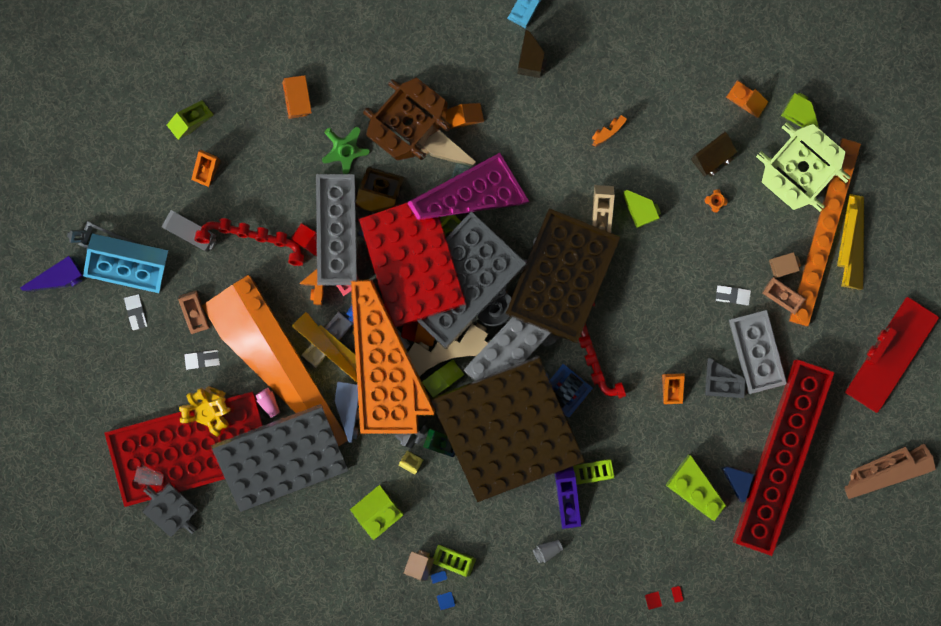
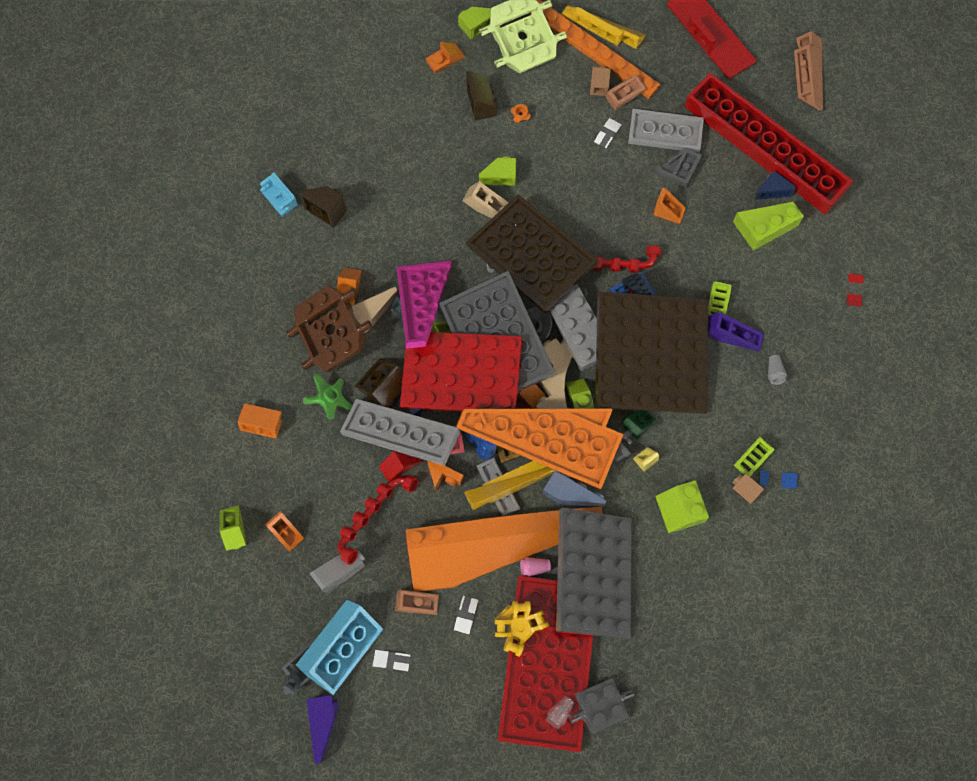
camera: 65 degrees left, 15 degrees down
orange slope [592,115,627,147] -> none

